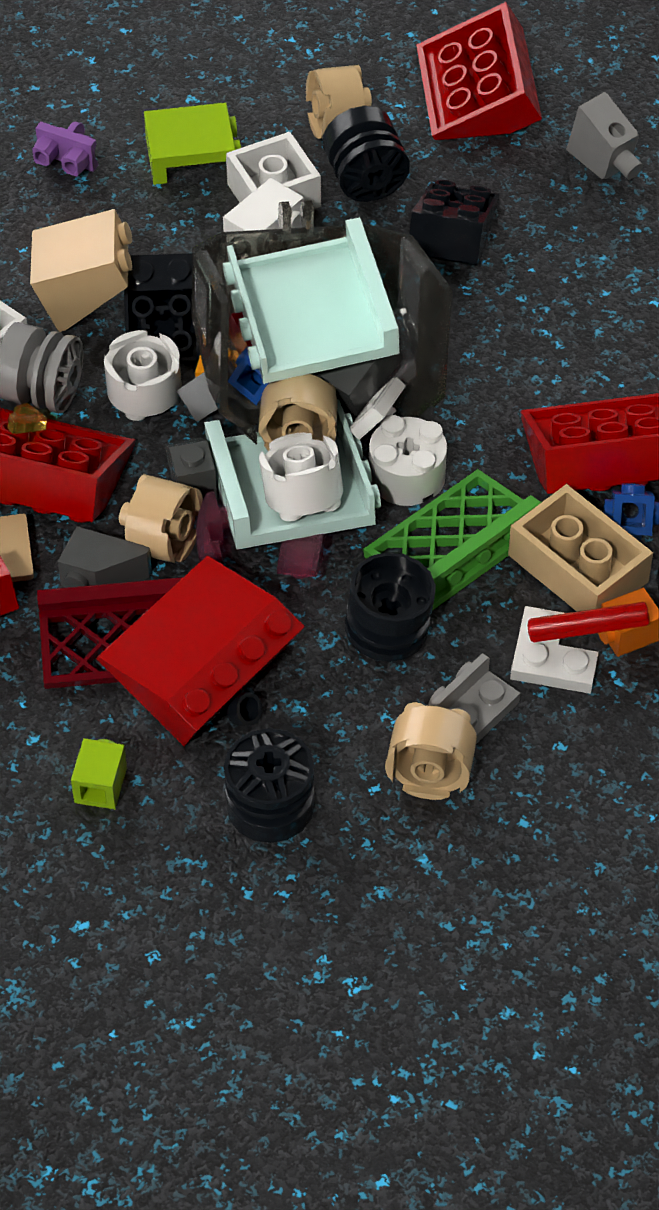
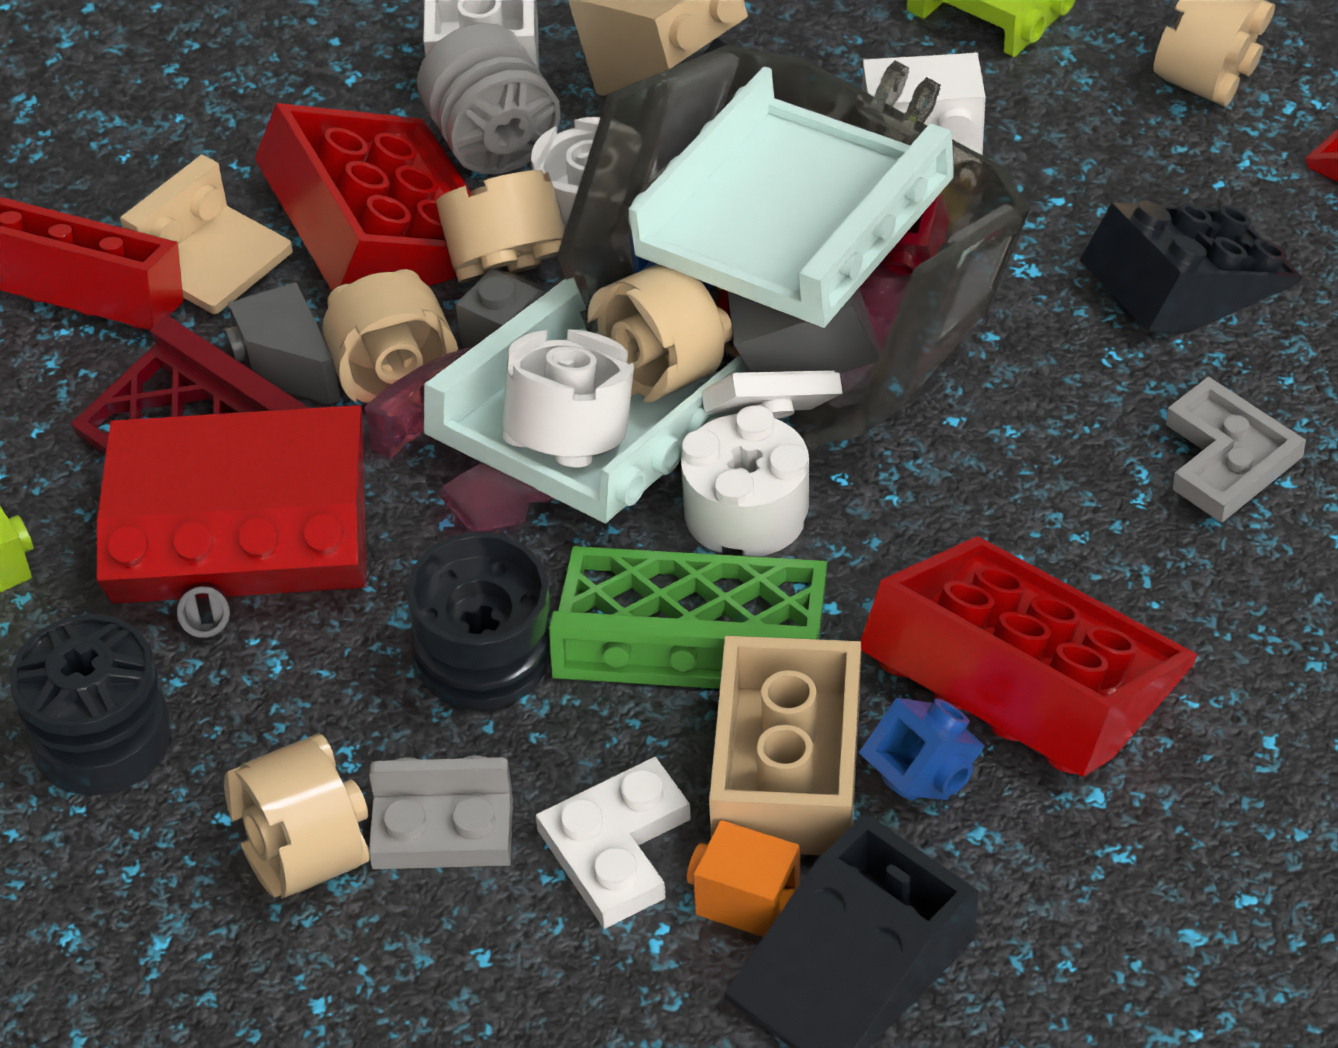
camera: 50 degrees right, 5 degrees down
clear yellow tile [8,403,47,434] -> none
white brick [226,132,321,213] -> none
black wheel [323,106,410,202] -> none
red axle [527,602,649,642] -> none
none -> tan brick [435,170,569,283]
none -> light grey plate [1166,376,1306,523]

